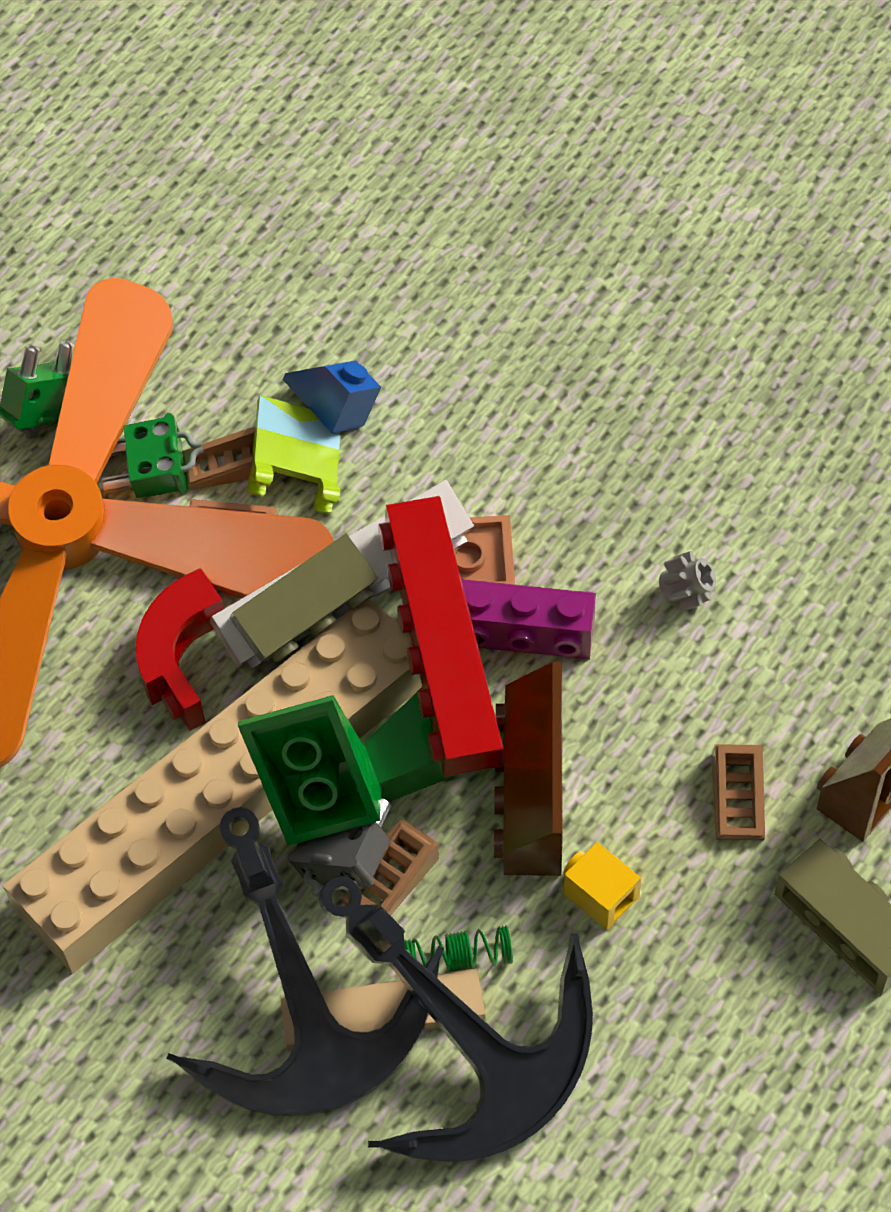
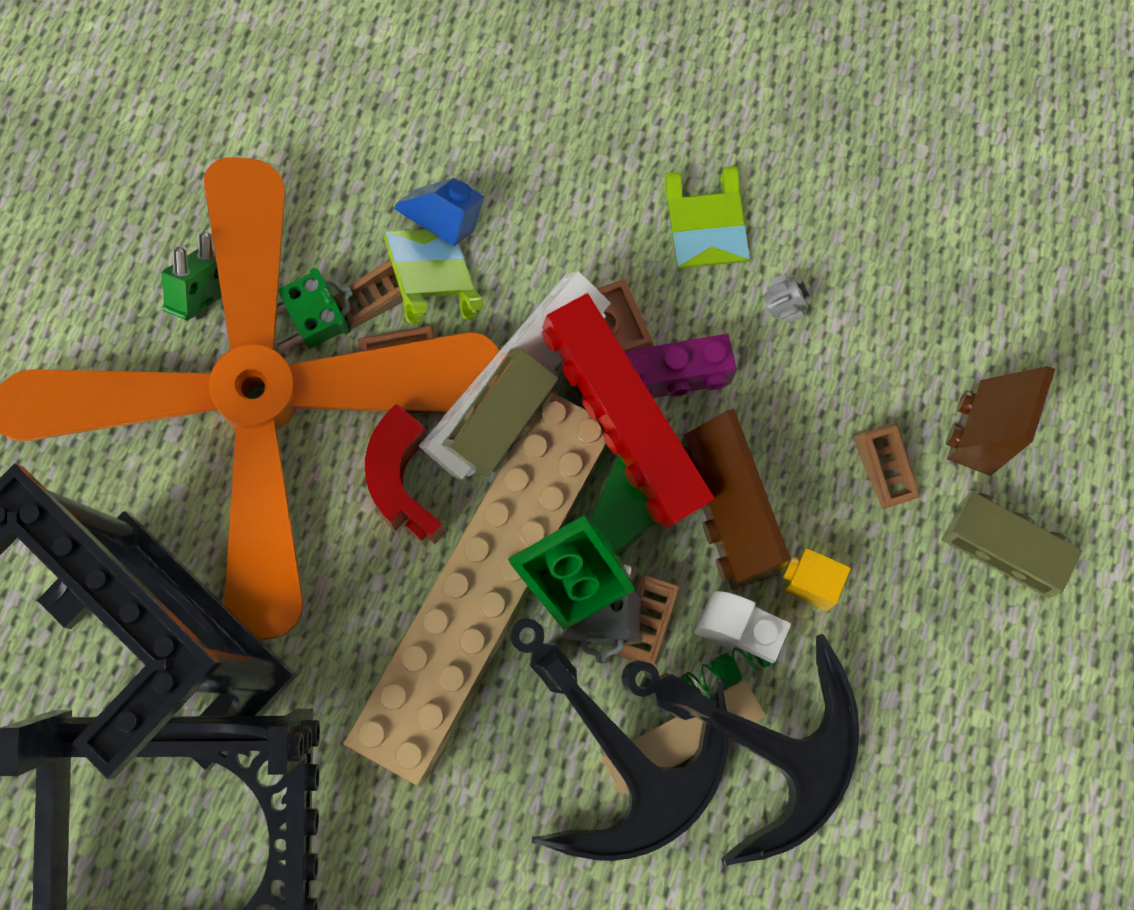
camera: 25 degrees left, 15 degrees up
none -> lime flag [663,166,750,269]
none -> white brick [694,591,791,663]

